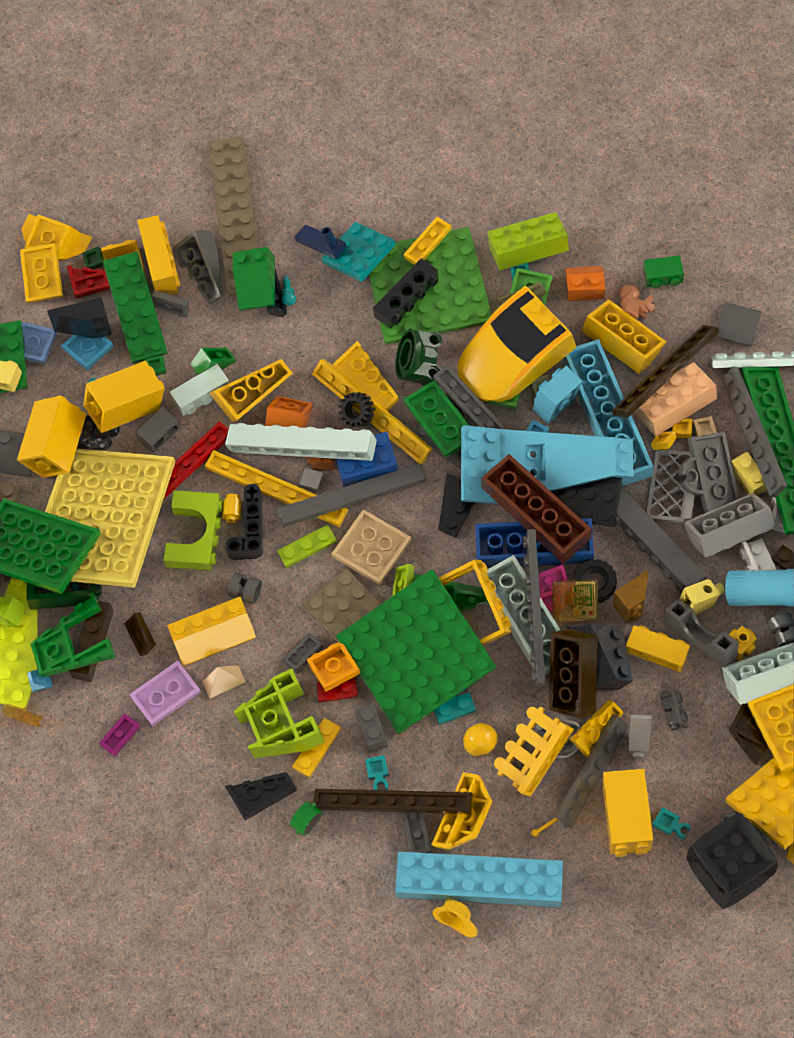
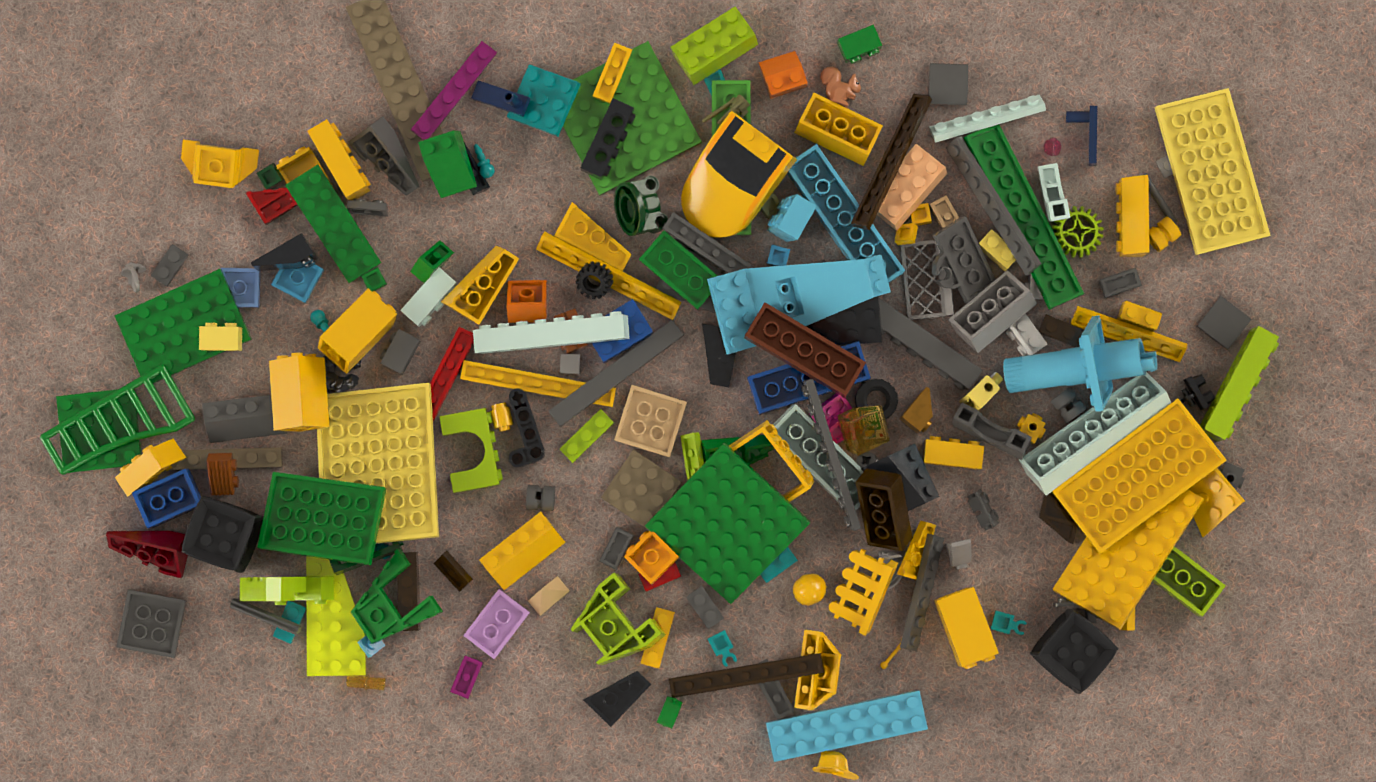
camera: 25 degrees left, 20 degrees up
yellow plate [20,243,63,303] -> none
none -> magenta plate [411,41,497,140]

